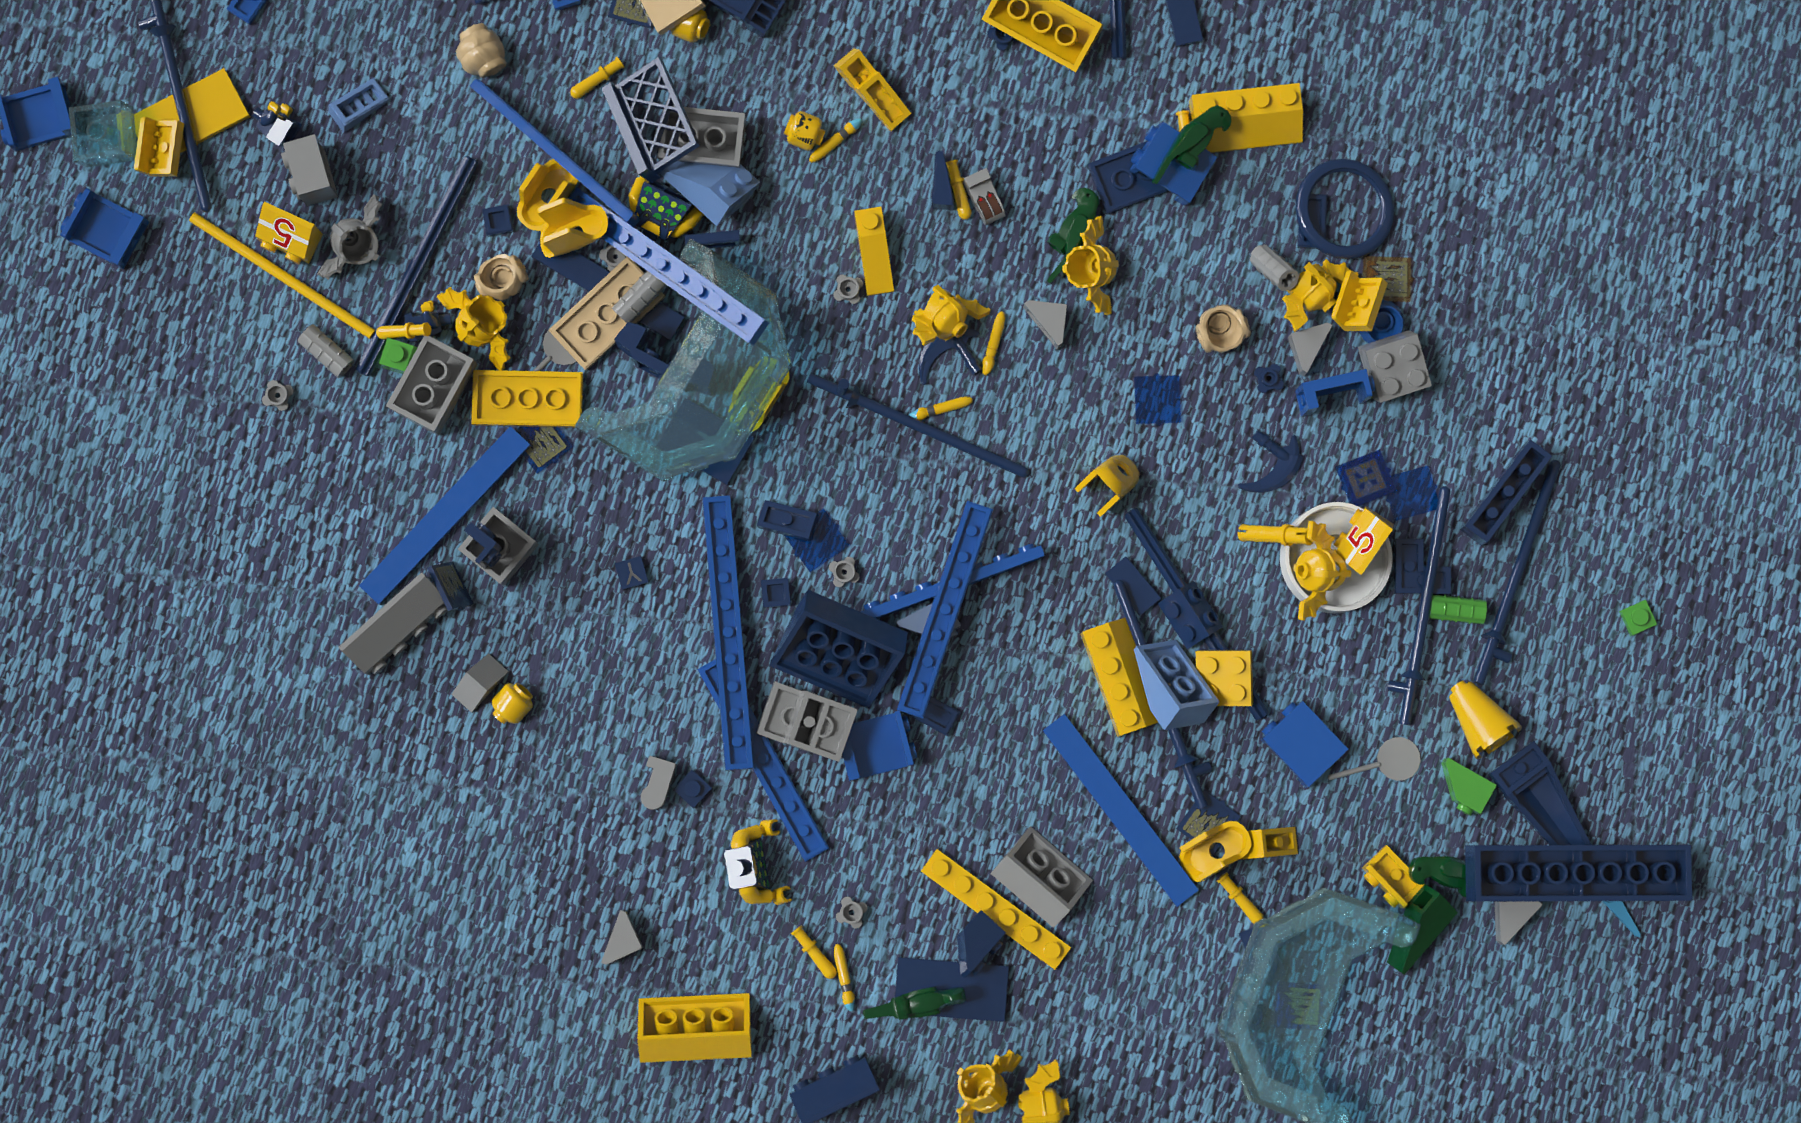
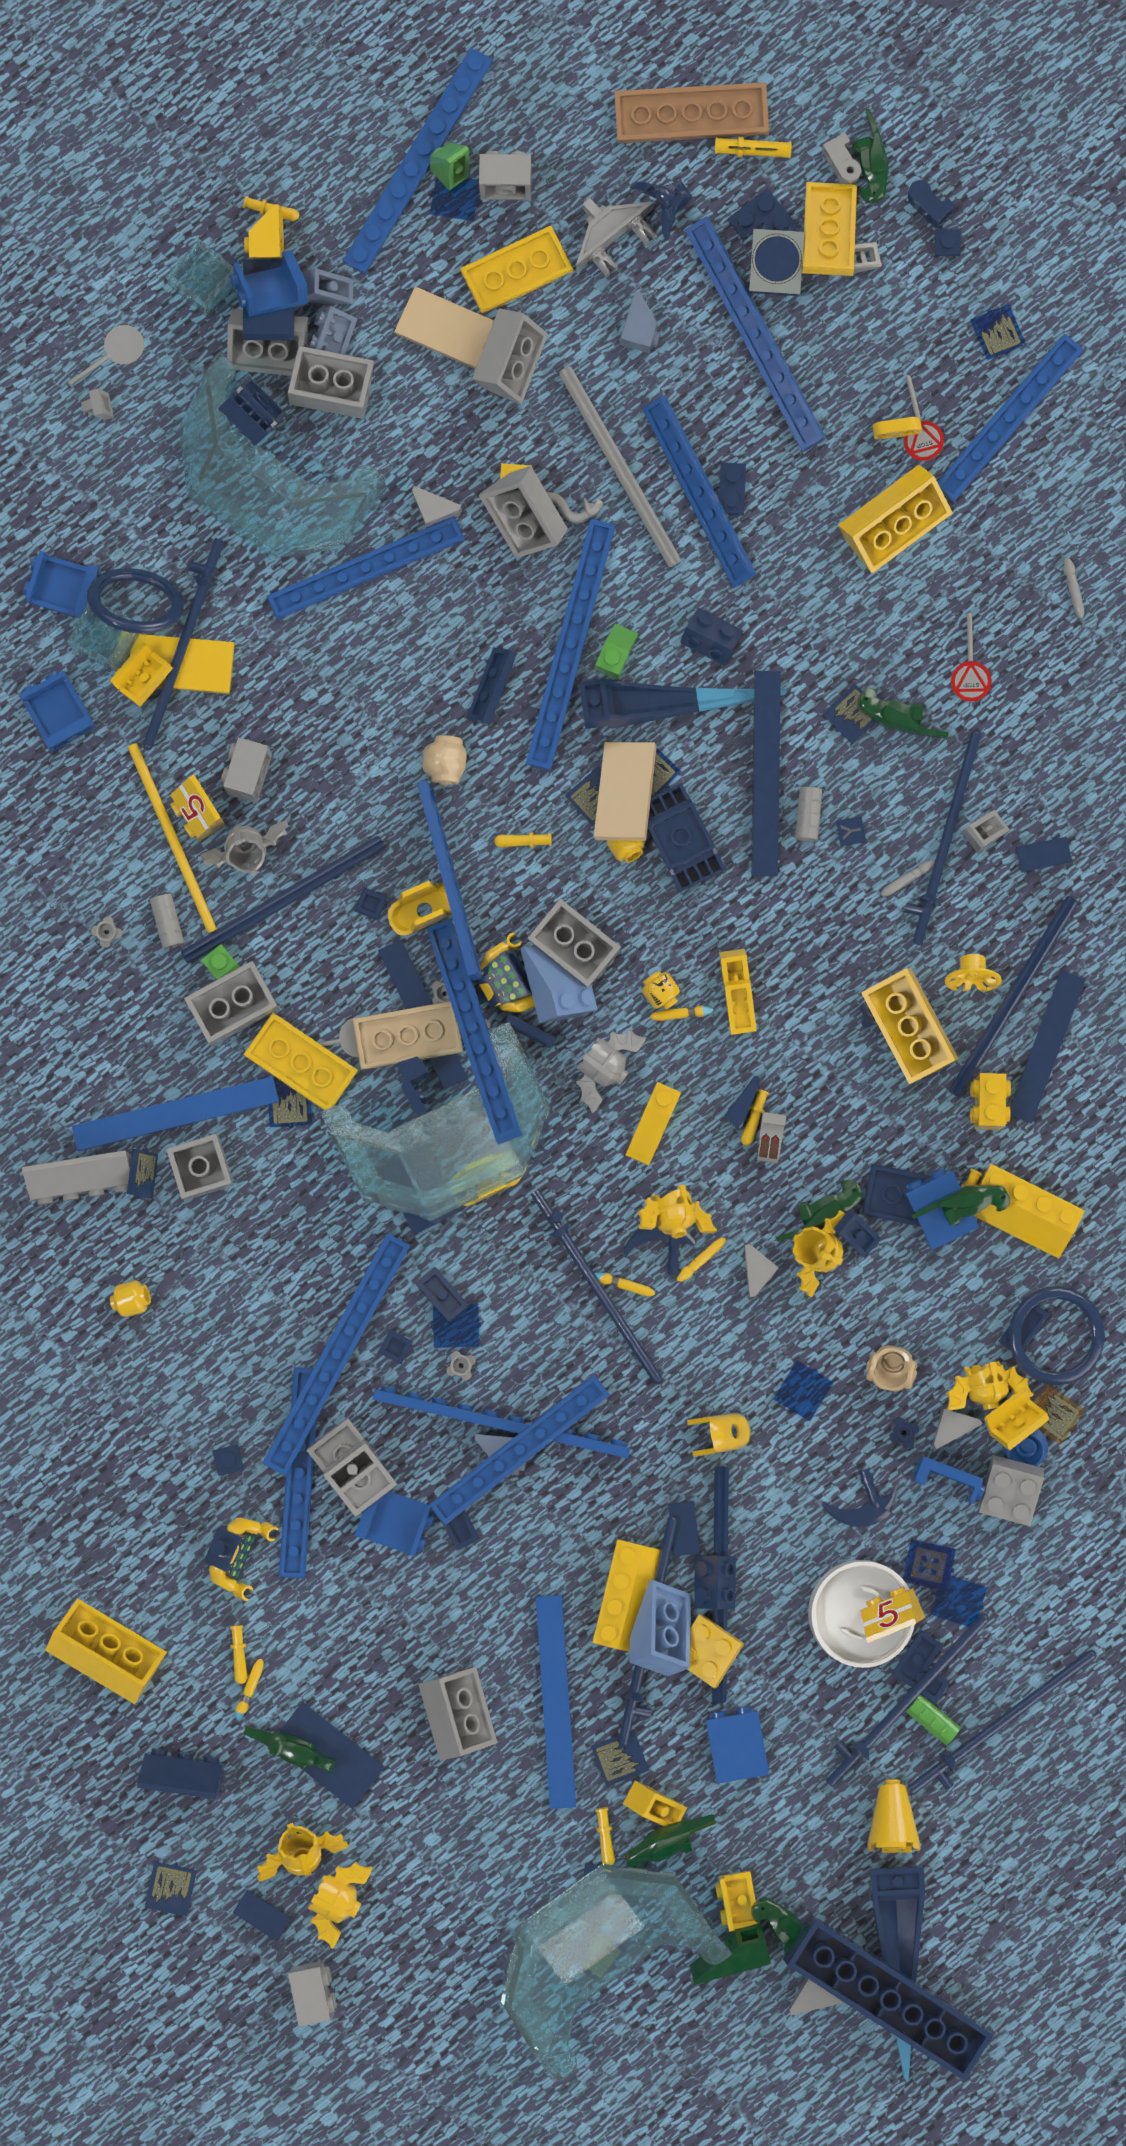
camera: 45 degrees right, 0 degrees up
dark blue piece [252,101,303,147] -> none
medium blue slope [328,78,390,133] -> none
yellow piece [376,322,431,339] -> none
dark blue piece [404,300,452,342] -> none
yellow helmet [437,287,510,370] -> none
light grey slope [451,653,509,712] -> none
dark blue bracket [464,522,503,569] -> none
tan hair [474,254,529,301] -> none
yellow piece [537,198,608,258] -> none
light grey slope [601,910,644,965] -> none
fence [602,57,700,183] -> none
light grey axle [612,271,667,323] -> none
dark blue tile [615,556,649,590] -> none
light grey leg [641,756,677,810] -> none
dark blue slope [769,590,908,708] -> none
light grey plate [833,275,863,304] -> none
light grey plate [836,897,867,928] -> none
yellow plate [921,849,1071,970] -> none
dark blue slope [957,910,1006,978] -> none
yellow piece [1179,821,1252,882] -> none
yellow pin [1238,524,1313,546] -> none
light grey axle [1250,245,1299,291] -> none
yellow helmet [1293,521,1352,621] -> none
light grey piece [1328,737,1421,781] -> none
bright green slope [1441,758,1497,816] -> none
dark blue brick [1459,439,1552,546] -> none
bright green plate [1619,600,1657,636] -> none
none -> dark blue wedge [87,568,184,634]
none -> light grey helmet [576,1030,646,1113]
none -> dark green animal [625,1814,716,1871]
none -> dark blue plate [834,1209,881,1258]
none -> yellow brick [970,1073,1011,1130]

